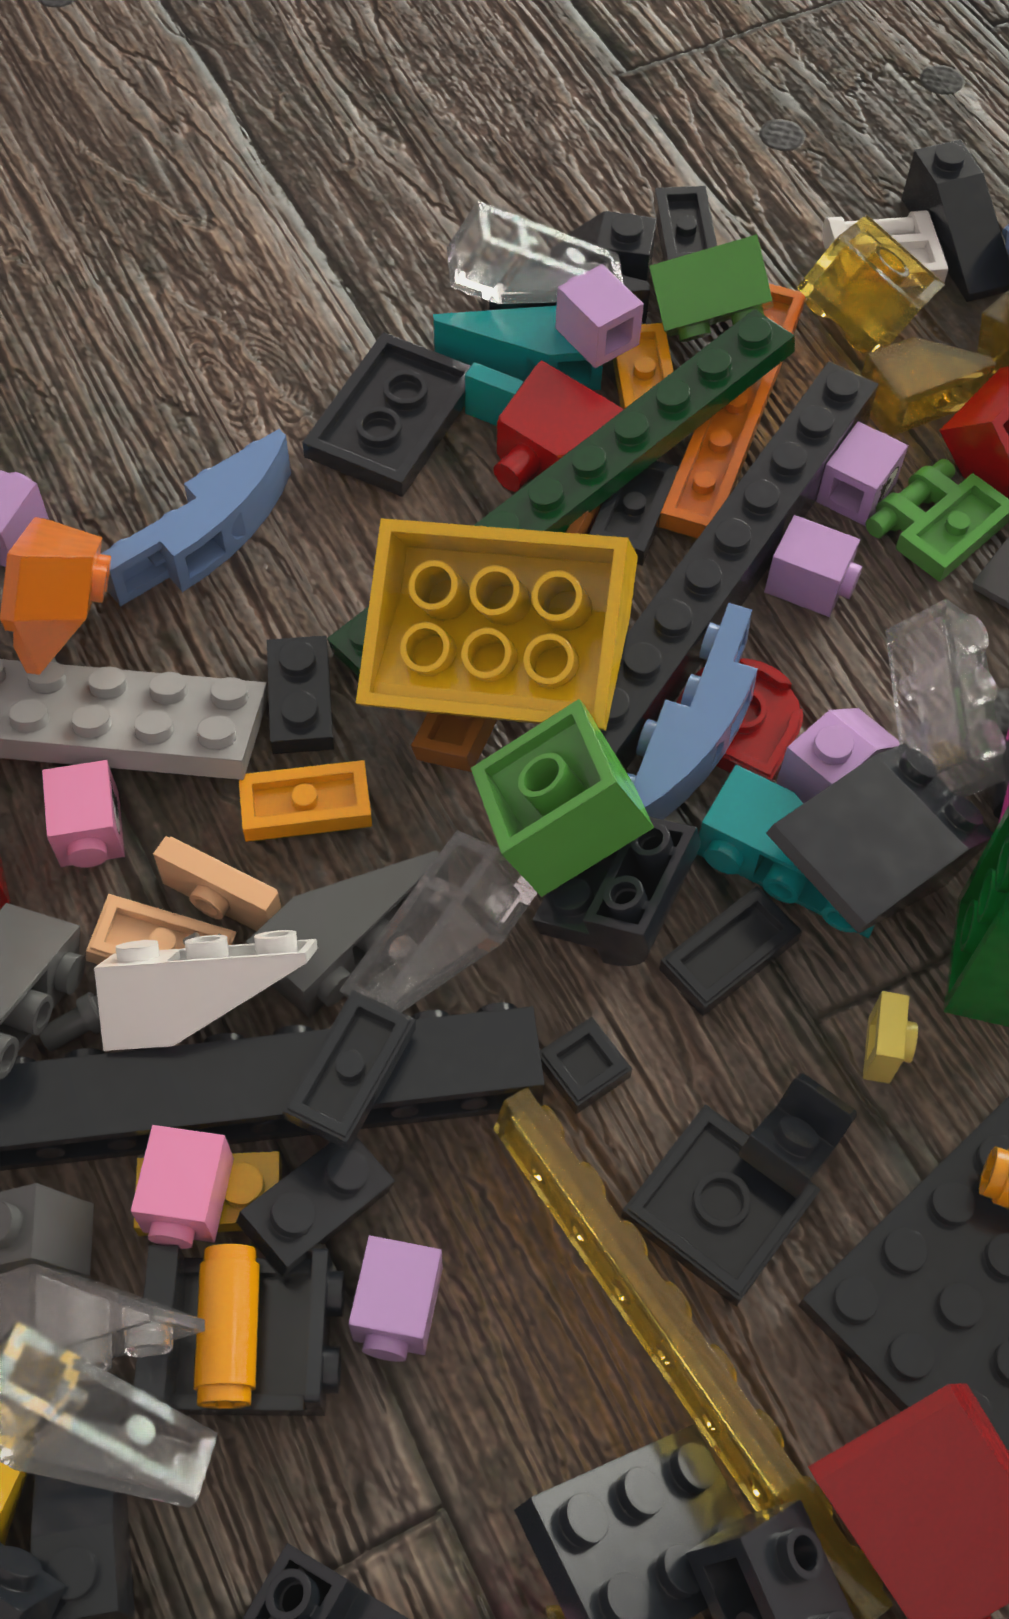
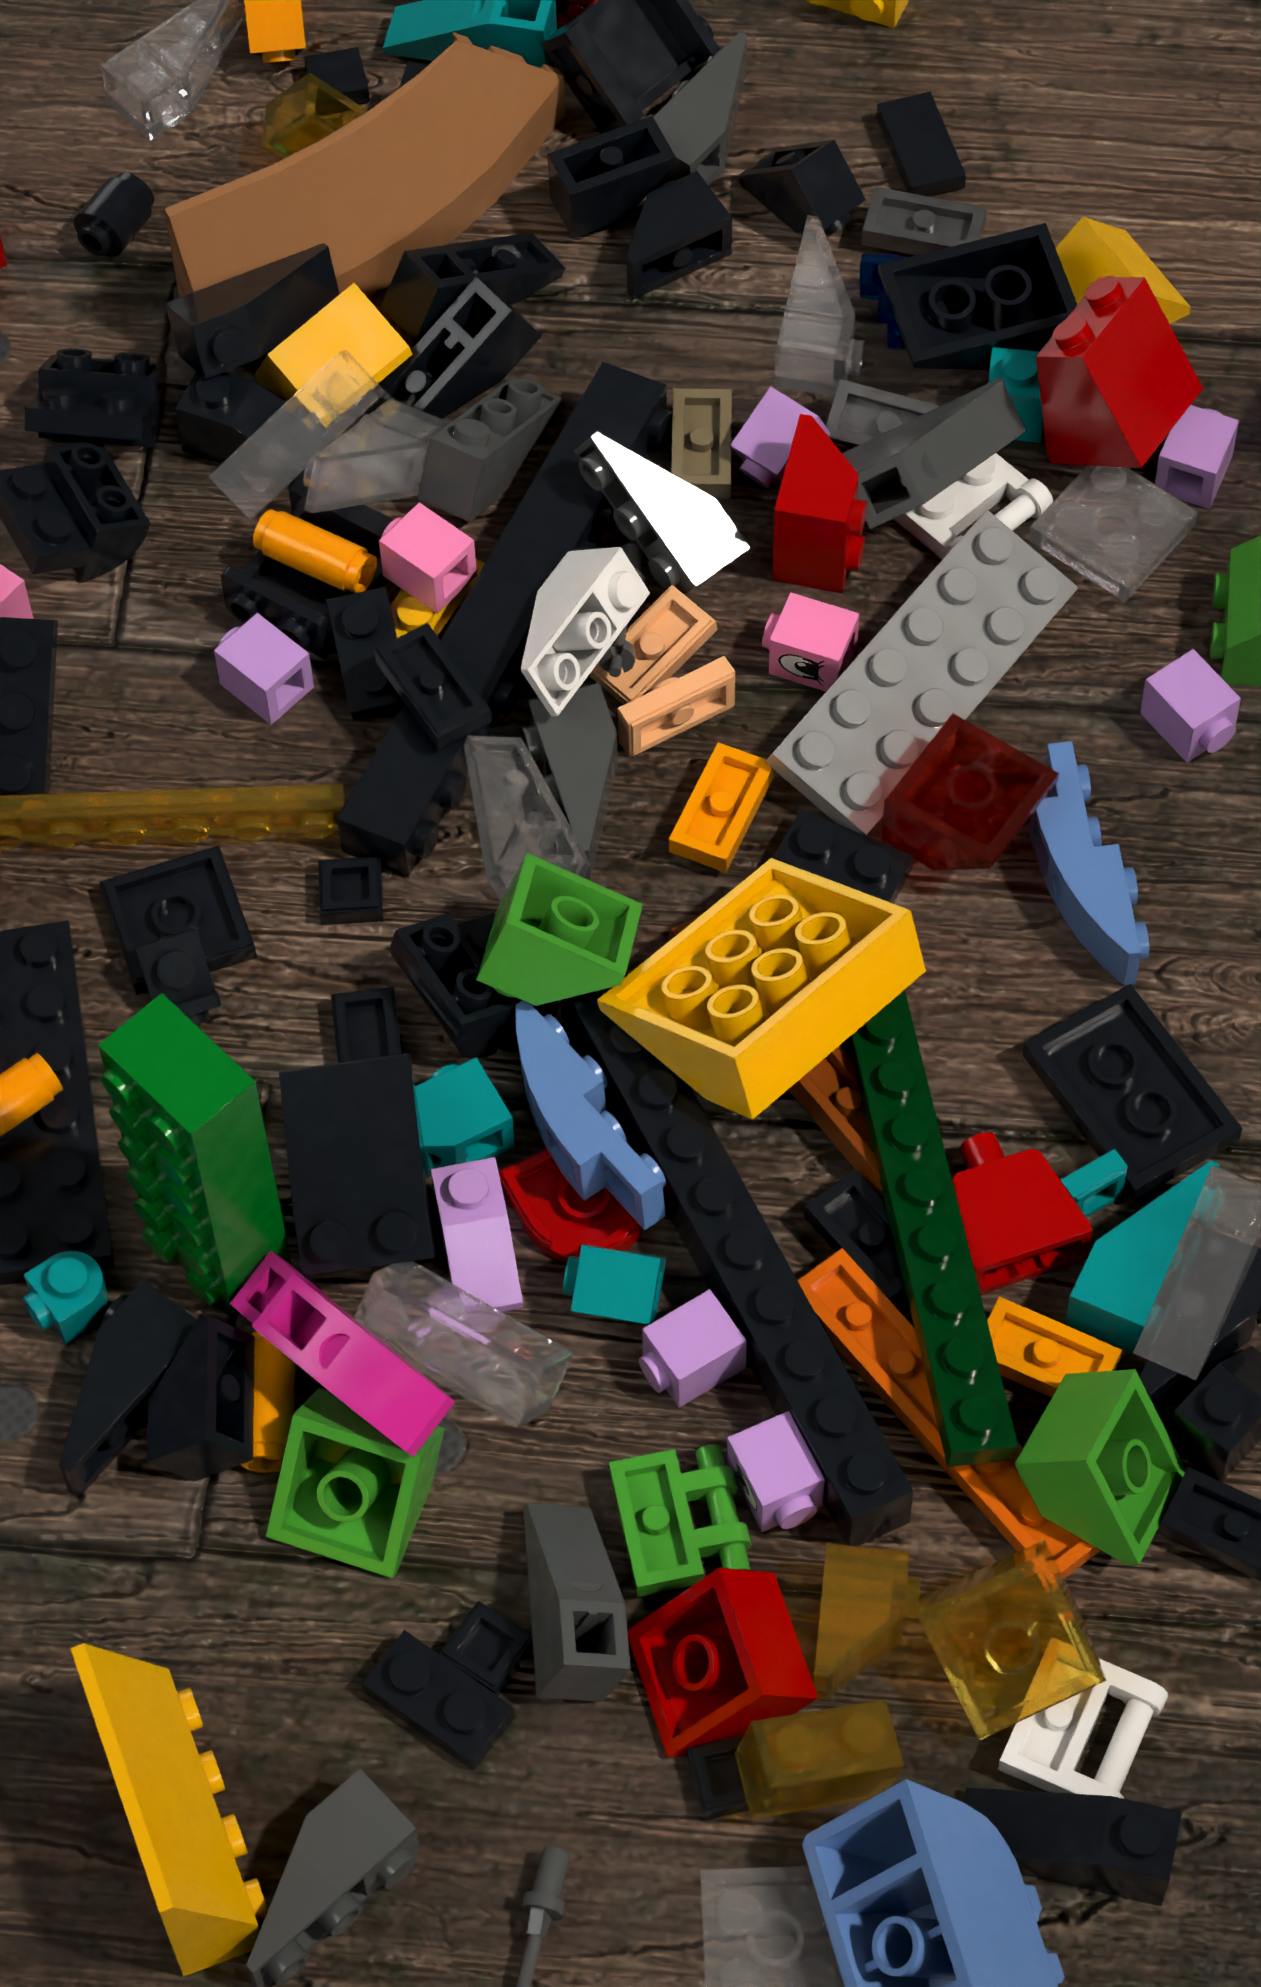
camera: 125 degrees right, 0 degrees up
orange wedge [0,517,111,675] -> none
lavender brick [555,264,644,368] -> none
none -> teal brick [563,1245,667,1325]
none -> clear red slope [881,713,1059,871]

